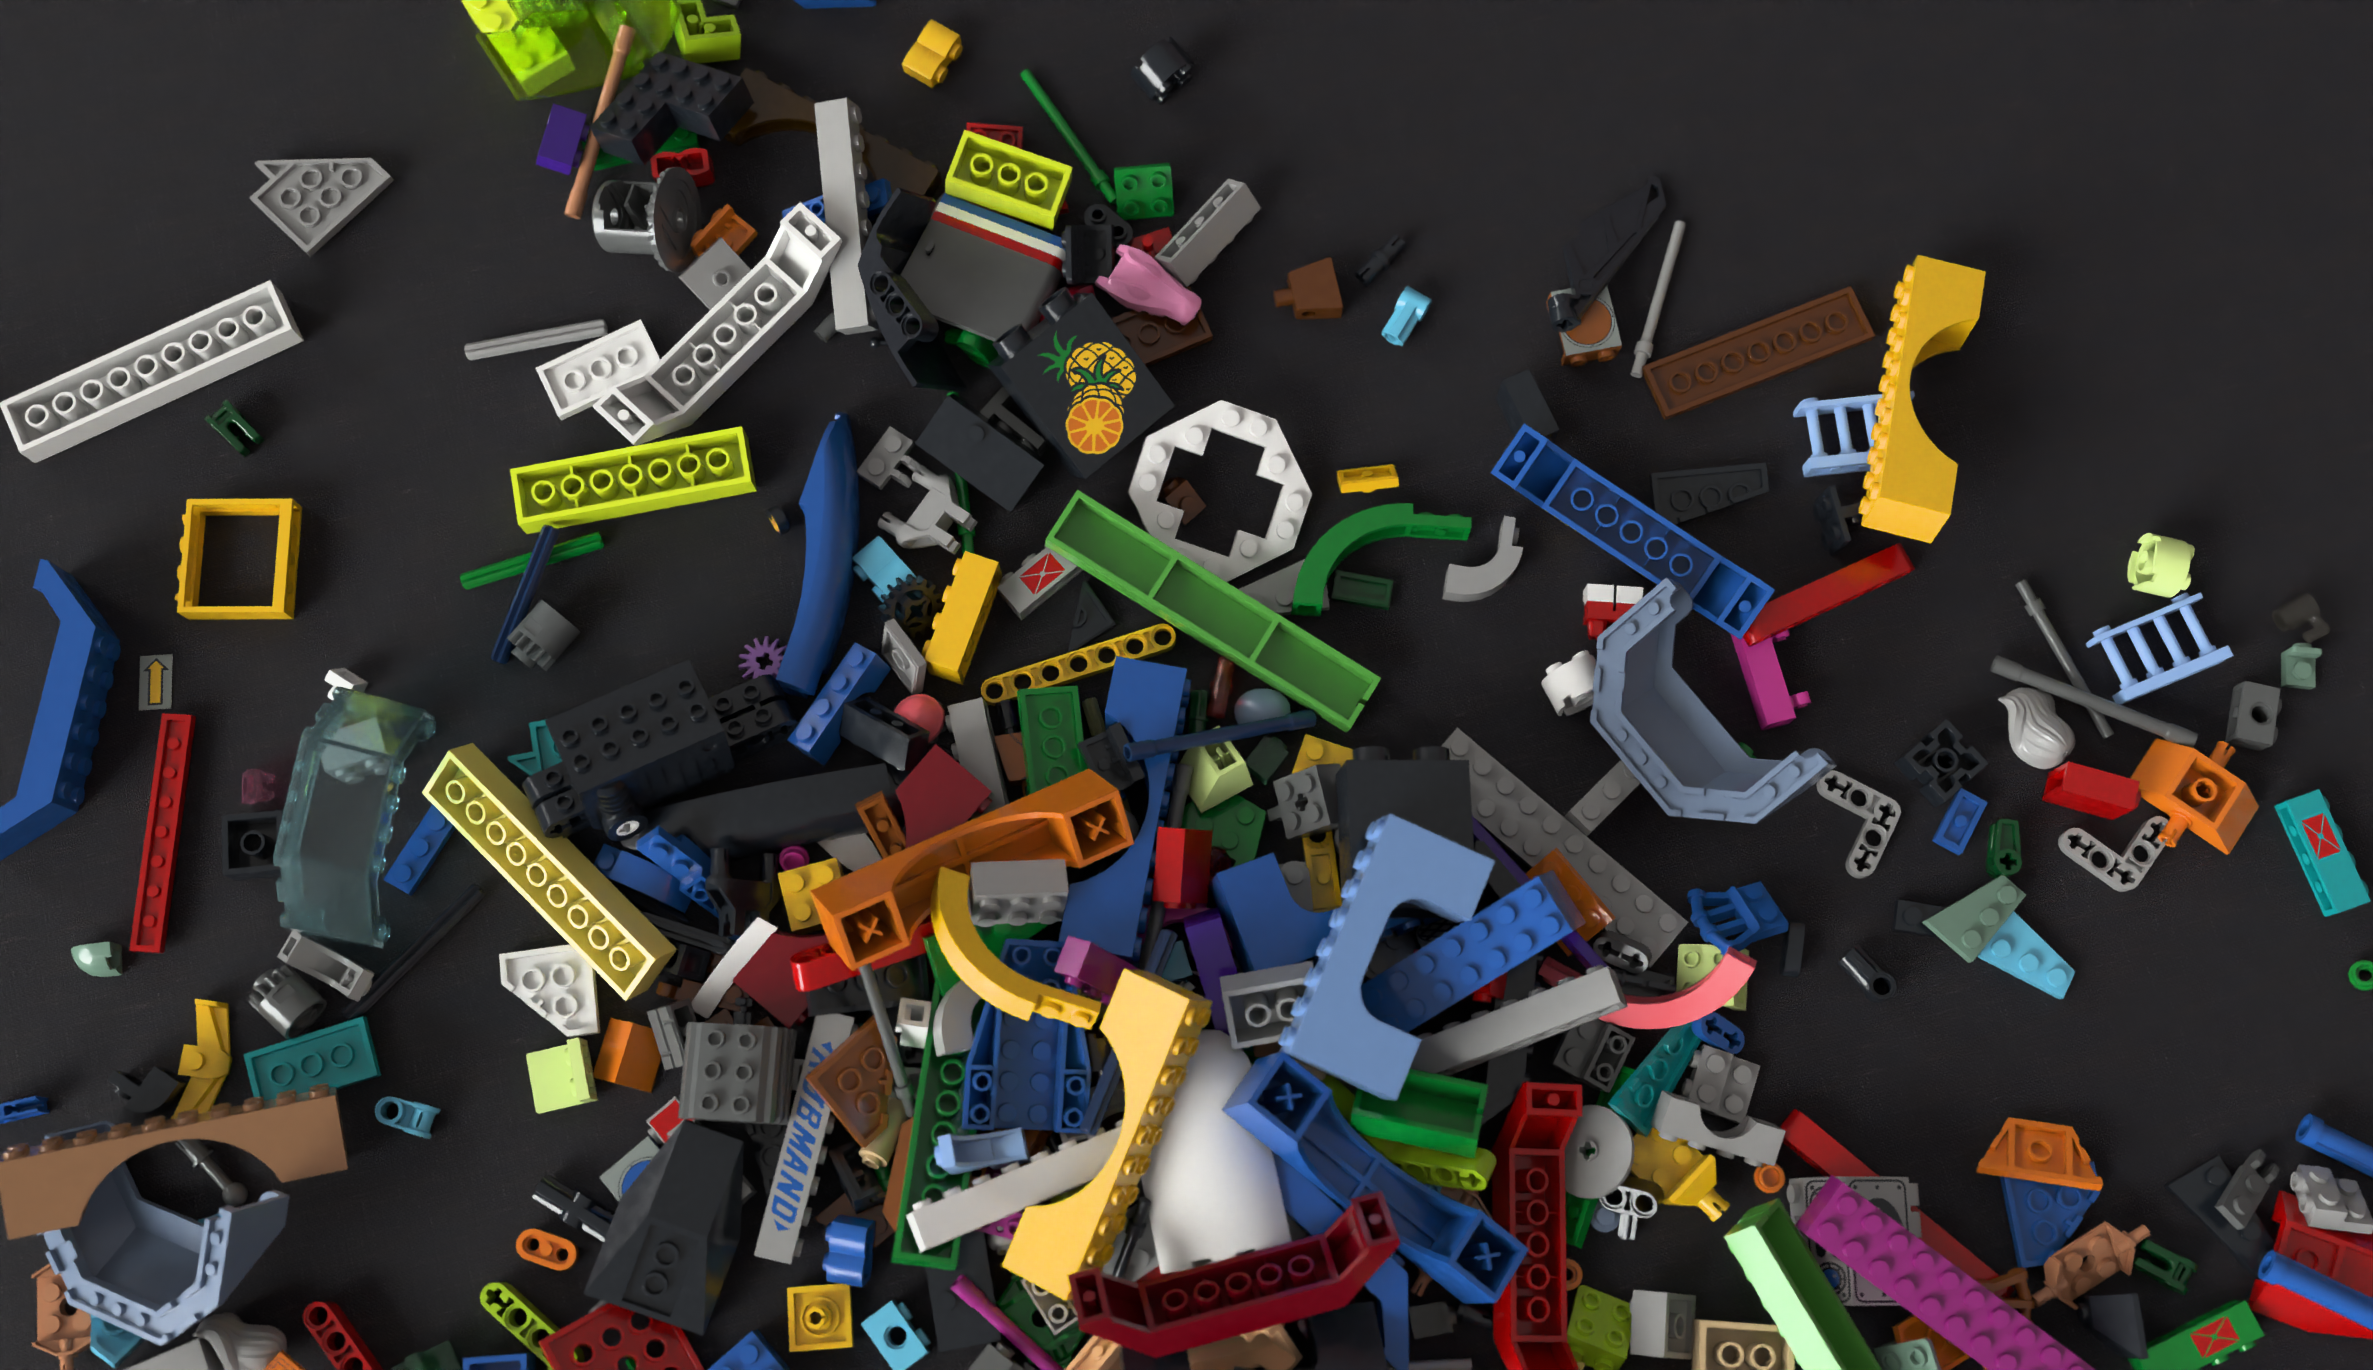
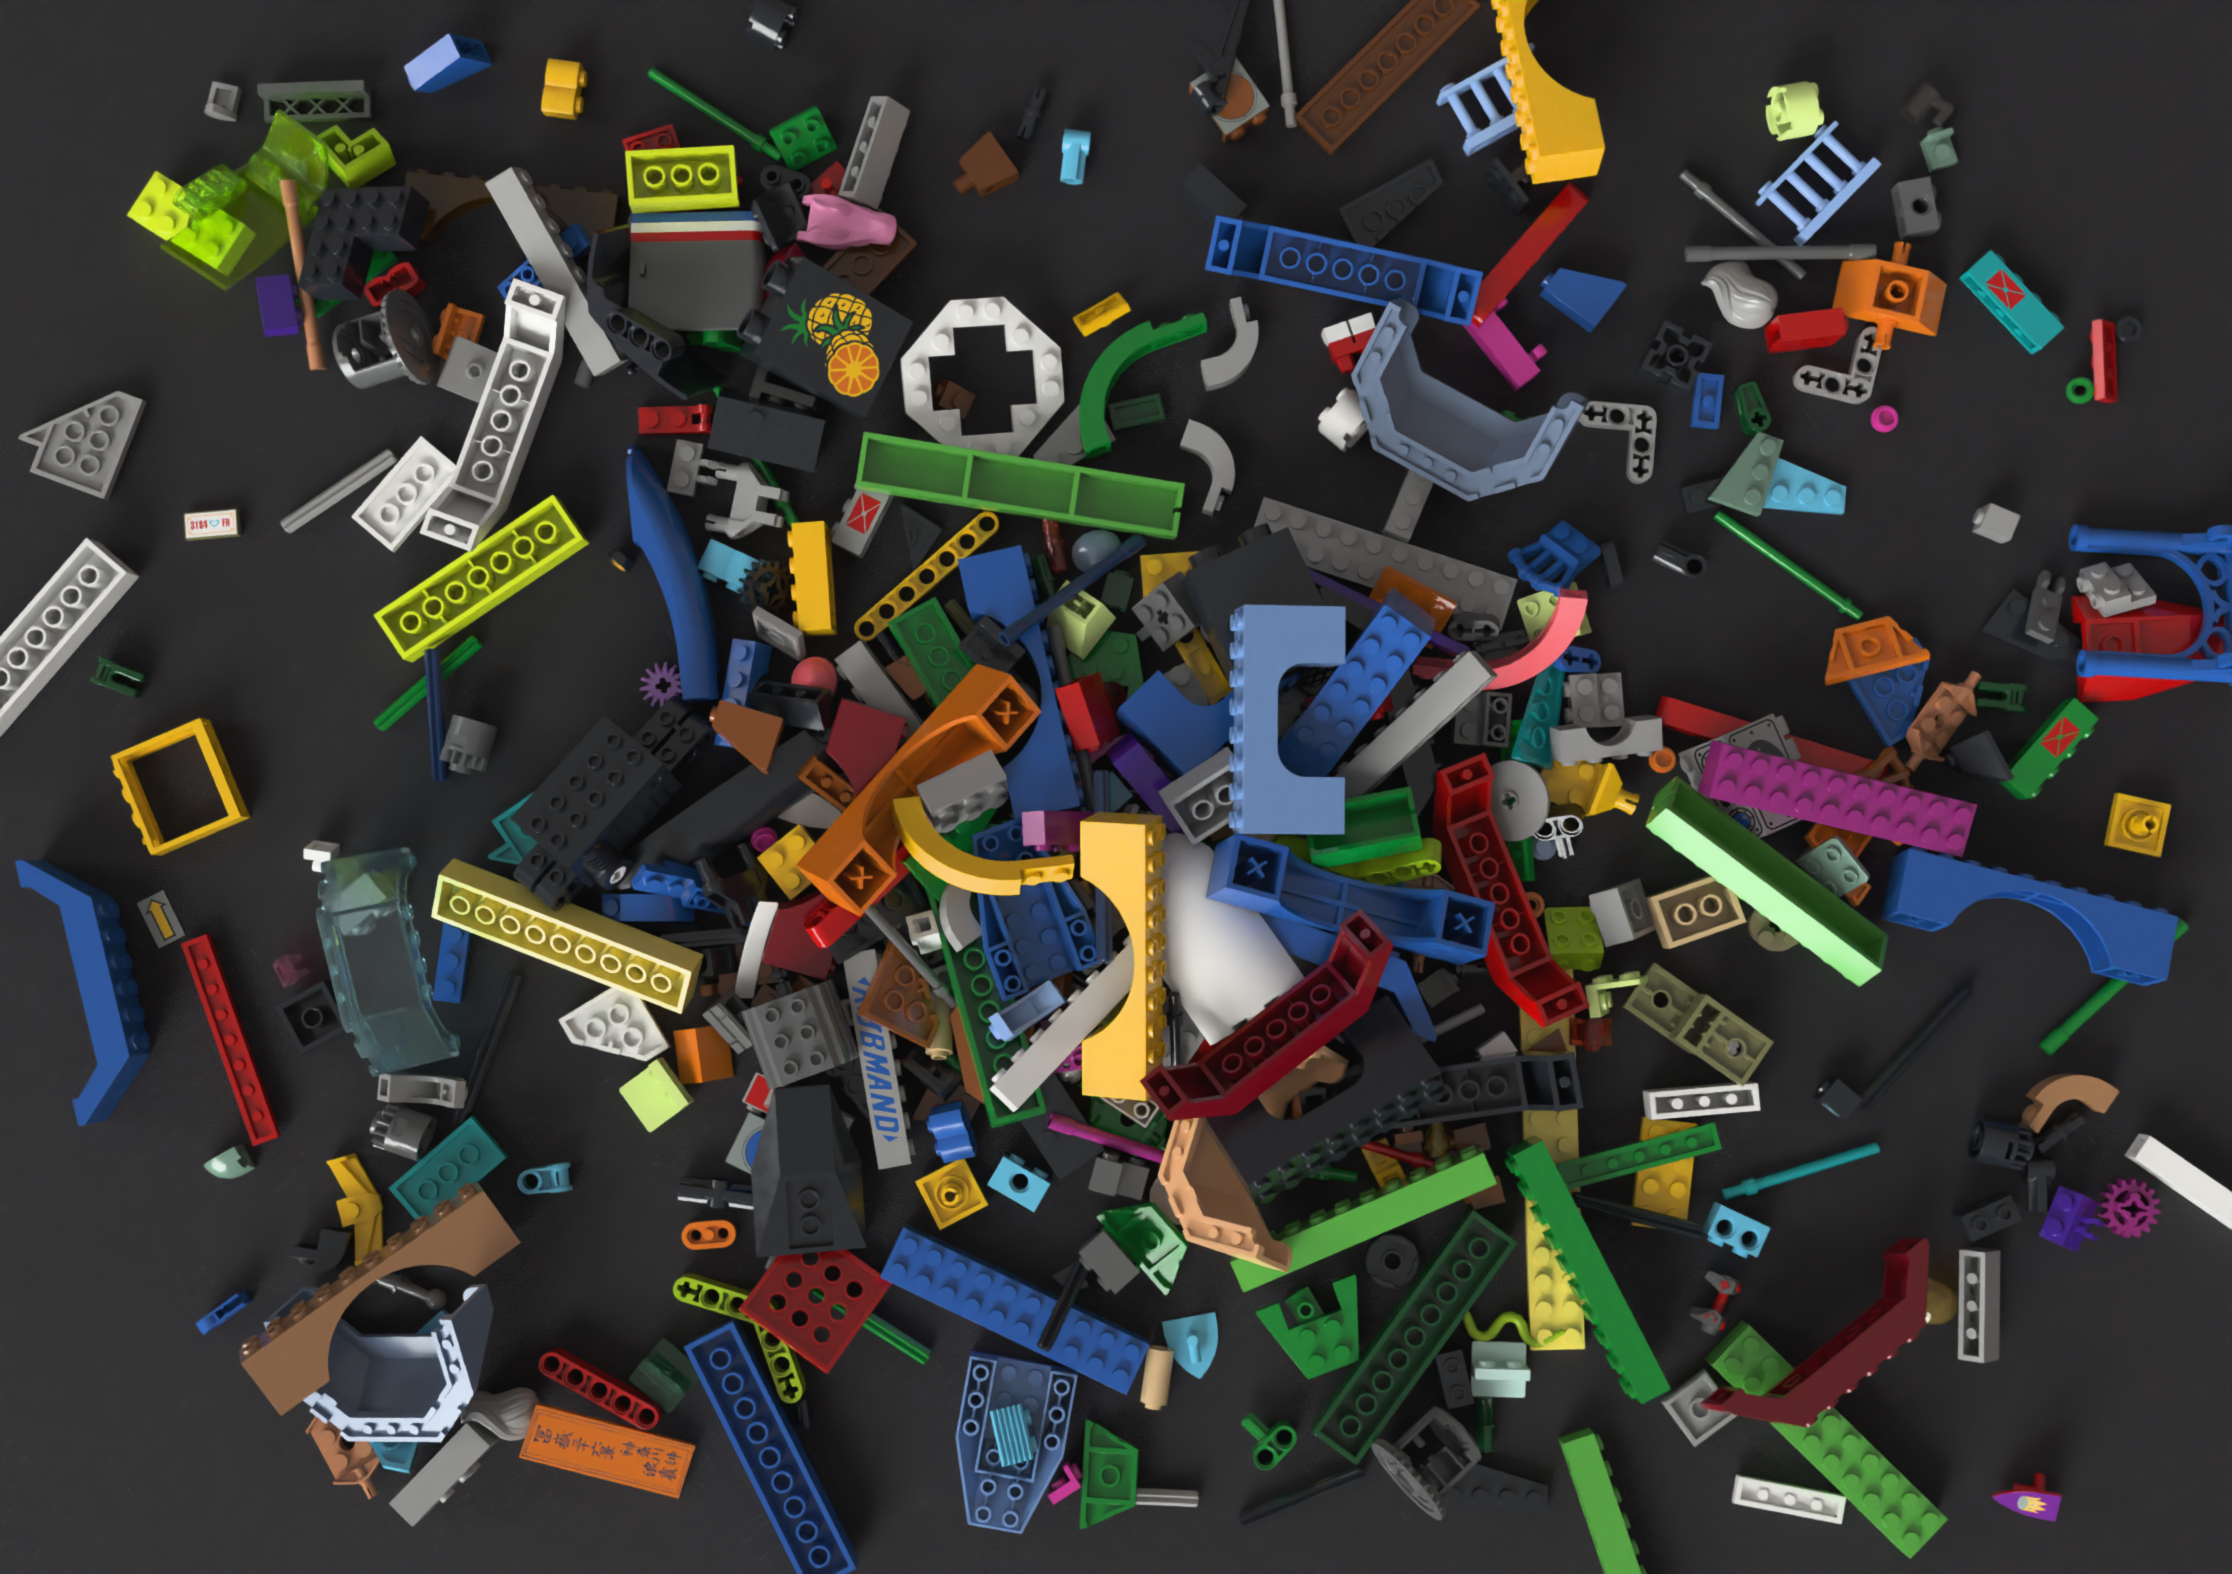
camera: 20 degrees left, 10 degrees up
none -> white tile [183,509,242,541]
none -> red plate [638,404,713,436]
none -> dark orange slope [709,700,785,774]
none -> light grey arch [1180,419,1235,516]
none -> blue slope [1540,268,1627,333]
none -> green bar [1713,510,1864,621]
none -> dark pink plate [1871,405,1898,432]
none -> light grey brick [1972,503,2021,544]

